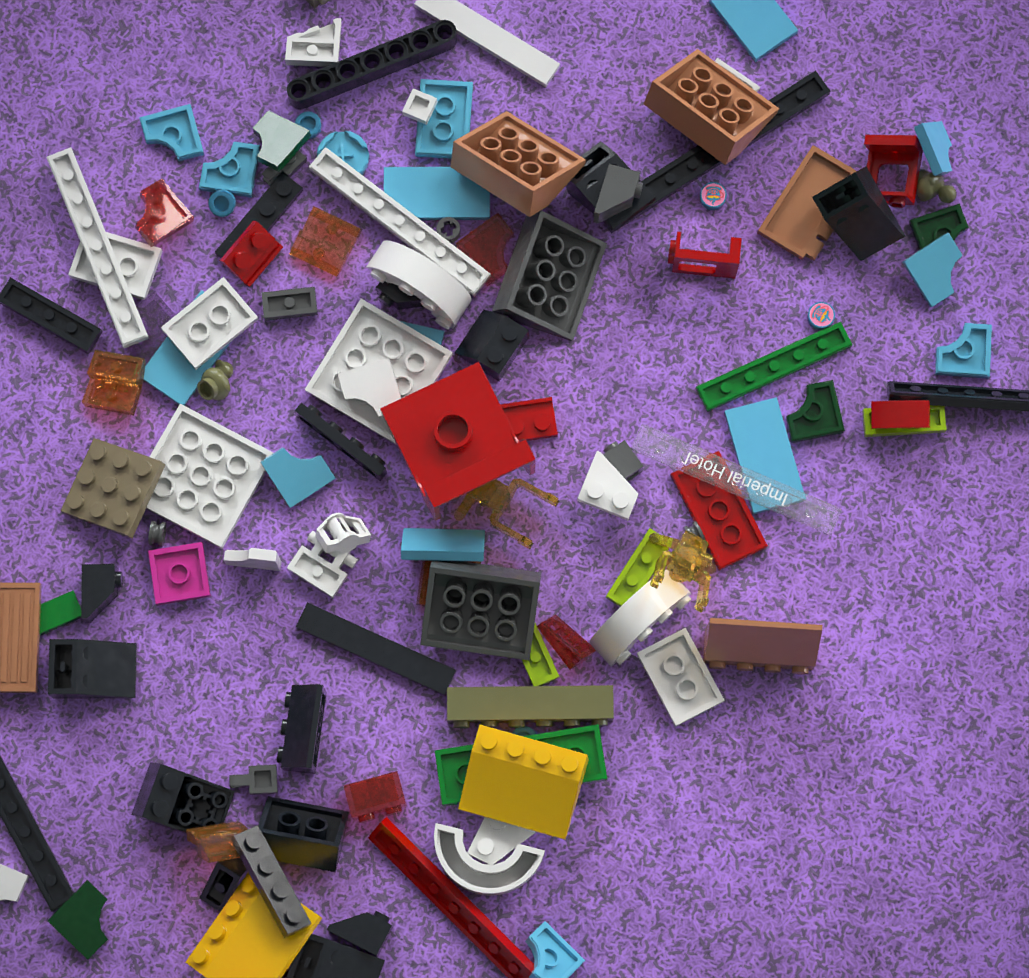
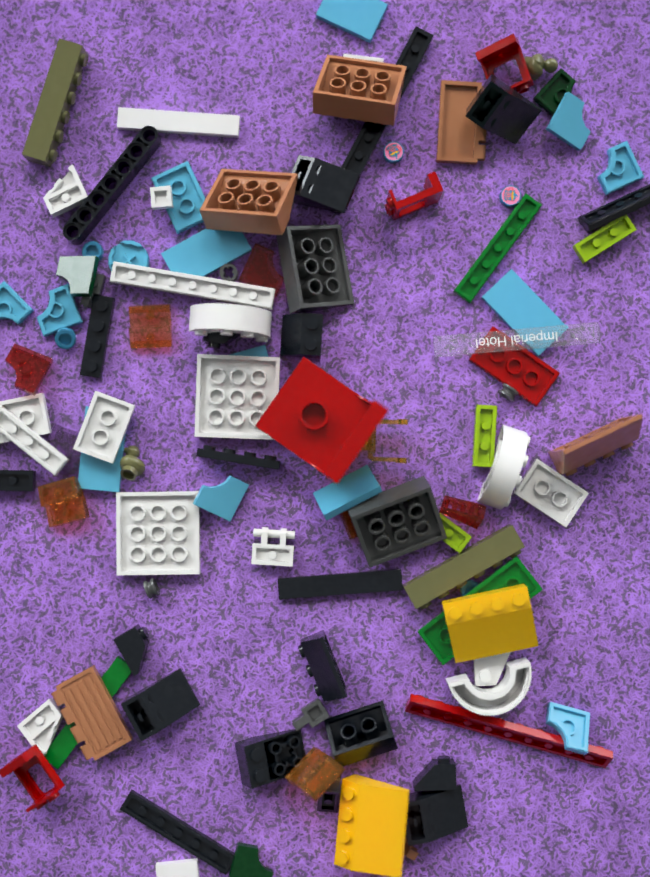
camera: 25 degrees left, 10 degrees up
dark tan plate [61,438,166,538] -> none
dark pink plate [148,542,211,606] -> none
red plate [219,220,283,287] -> none
white tile [224,548,281,571] -> none
plate [231,825,312,938] -> none
dark grey plate [261,287,318,321] -> none
white piece [315,513,371,553] -> none
white tile [337,358,401,418] -> none
clear red brick [343,771,407,823] -> none
red plate [500,397,558,442] -> none
white wing [577,451,638,521] -> none
dark grey slope [593,164,643,223] -> none
dark grey slope [603,440,644,482] -> none
clear yellow piece [649,531,716,613] -> none
dark green tile [786,380,845,443] -> none
red slope [871,400,930,429] -> none
medium azure tile [914,121,952,176] -> none

